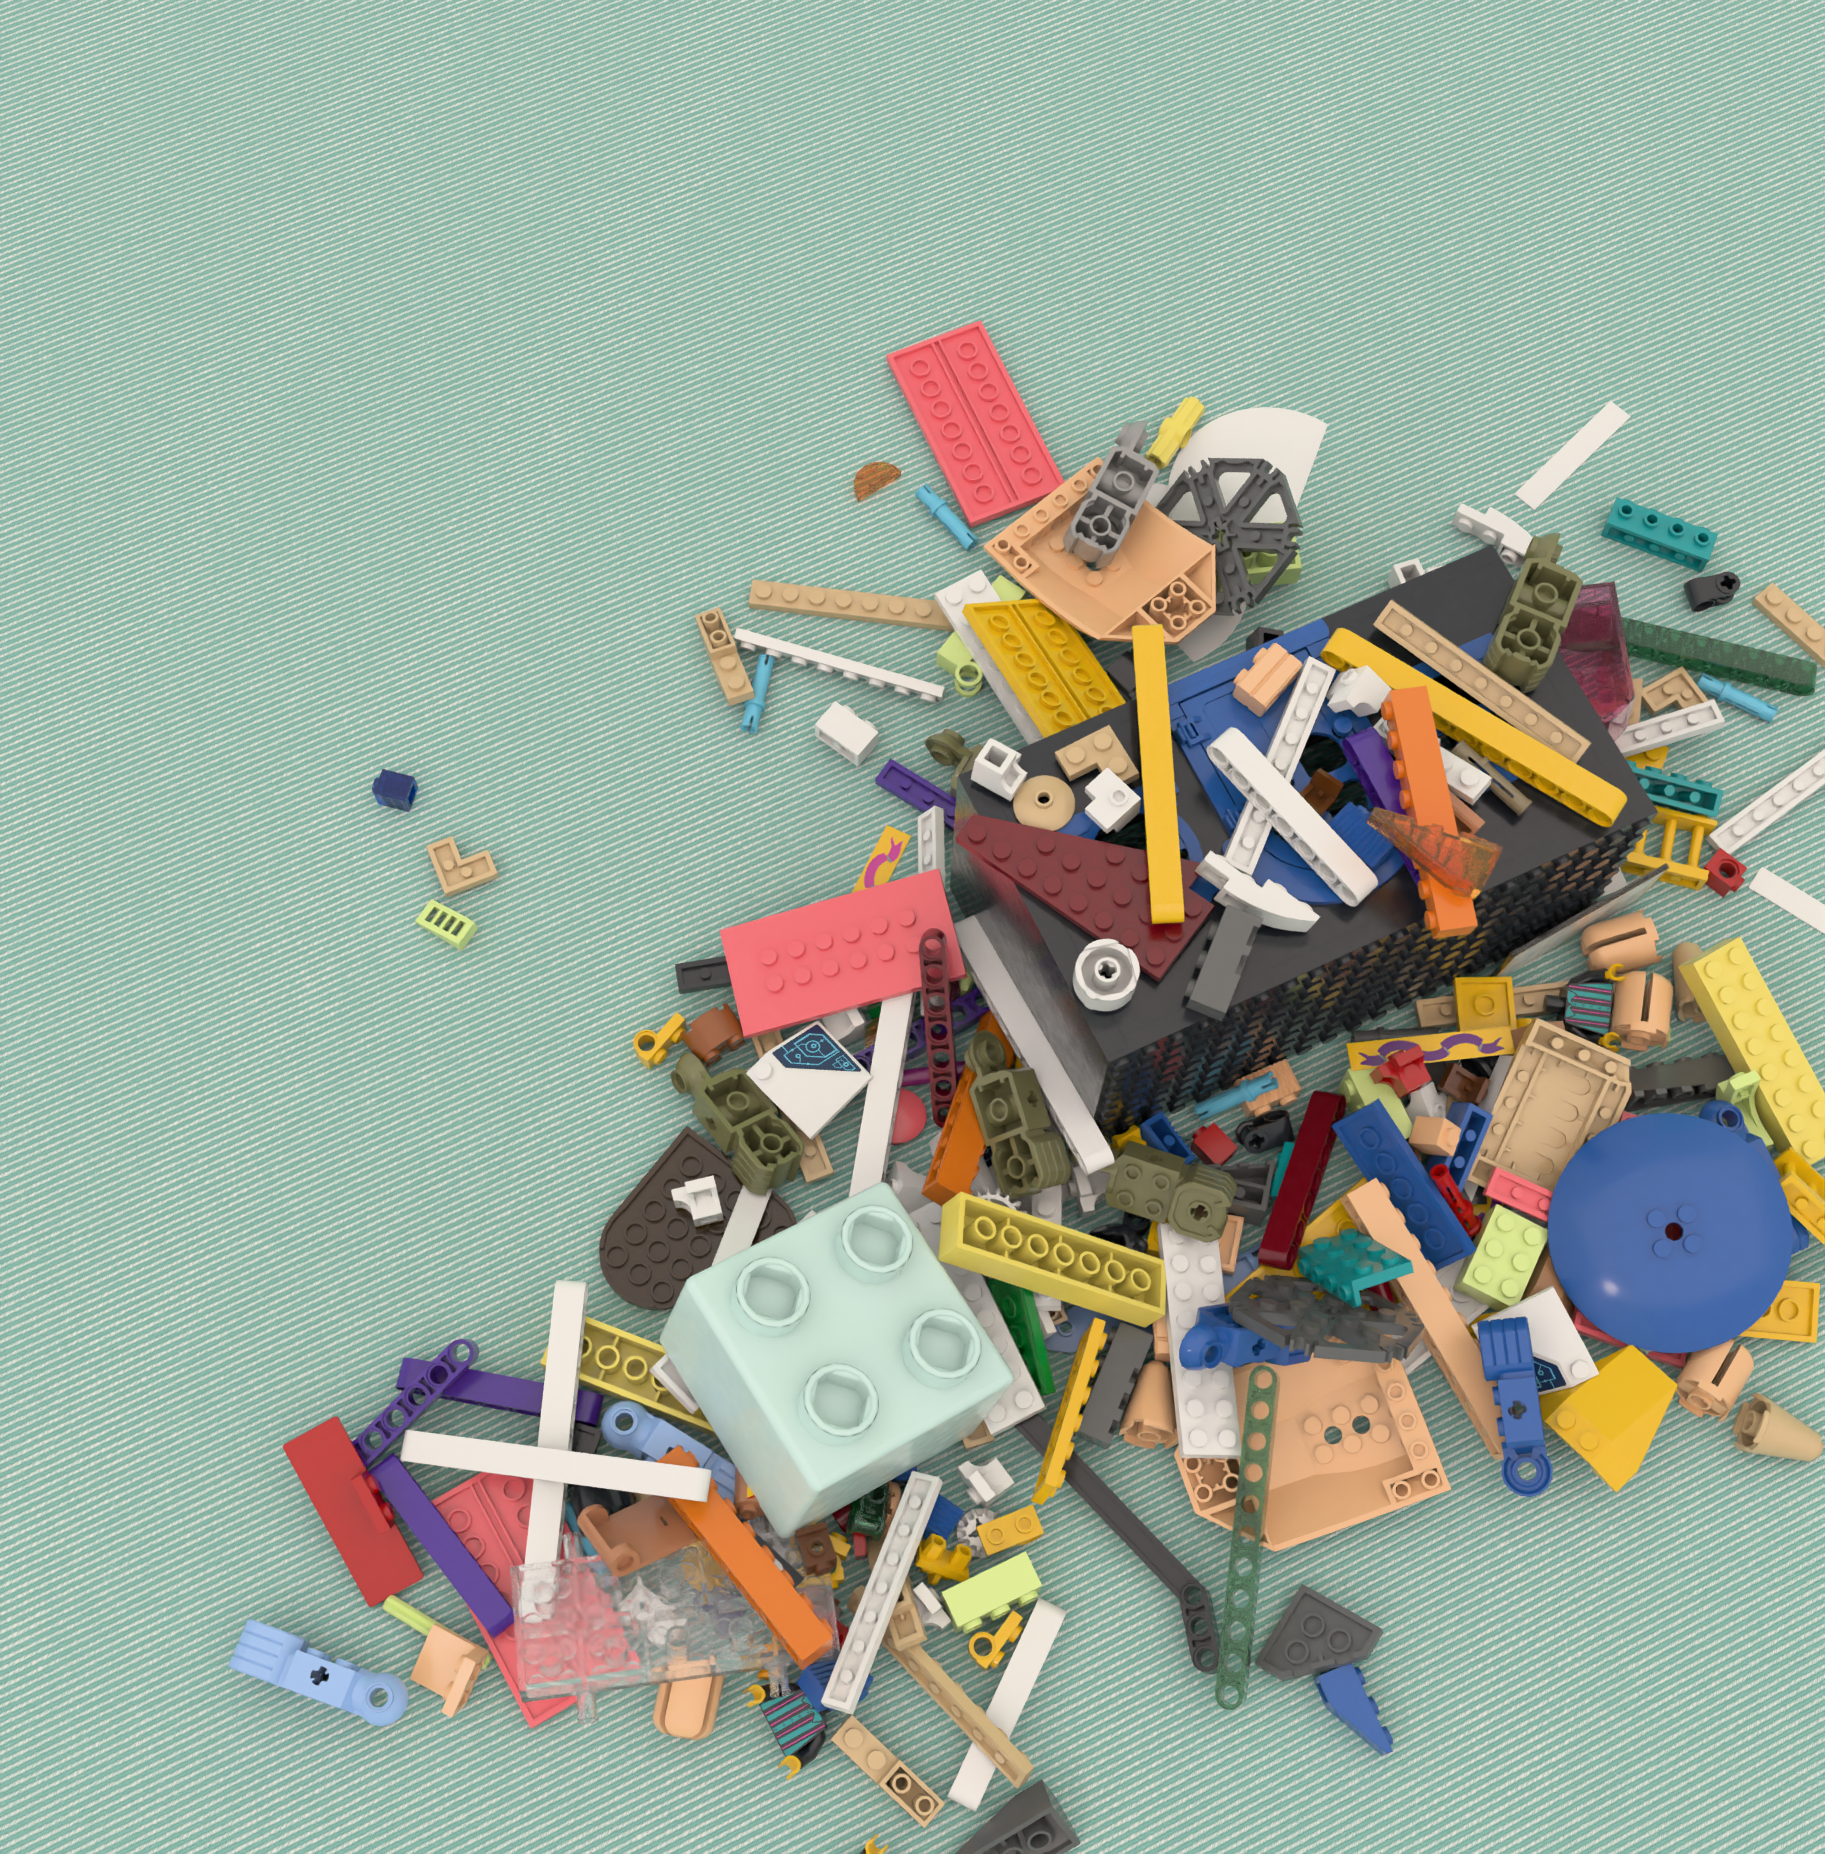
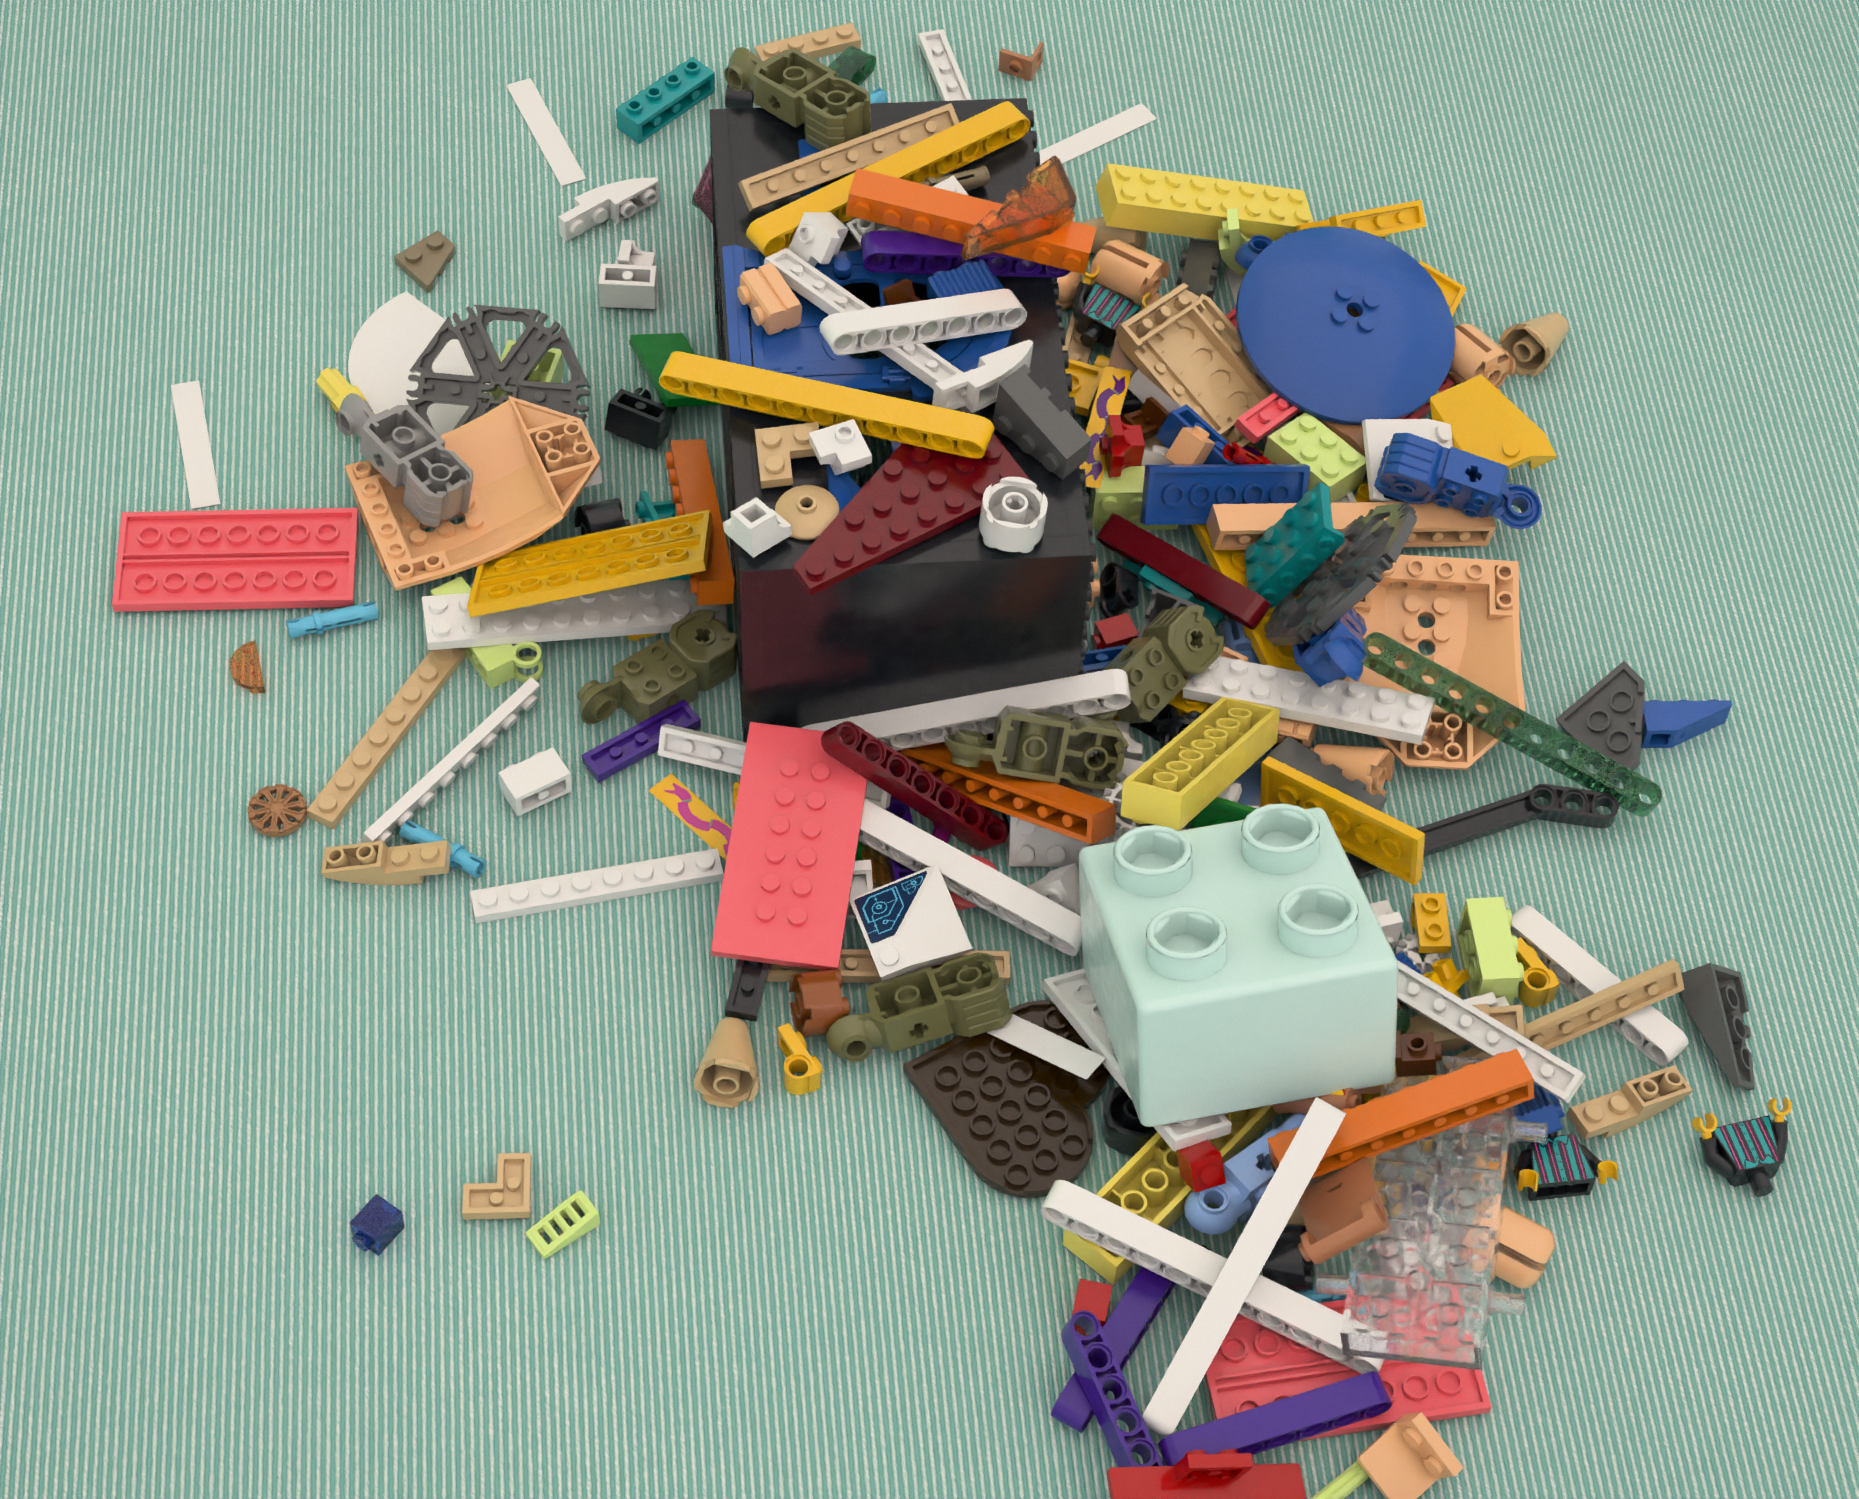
camera: 70 degrees left, 15 degrees down
white brick [671,1175,724,1227] -> none
none -> white sticker [171,381,220,509]
none -> medium nougat wheel [247,784,307,837]
none -> dark tan wing [394,230,456,293]
none -> white plate [470,848,724,923]
none -> tan cone [694,1017,759,1108]
none -> red brick [1072,1279,1113,1336]
none -> red brick [1176,1139,1226,1193]

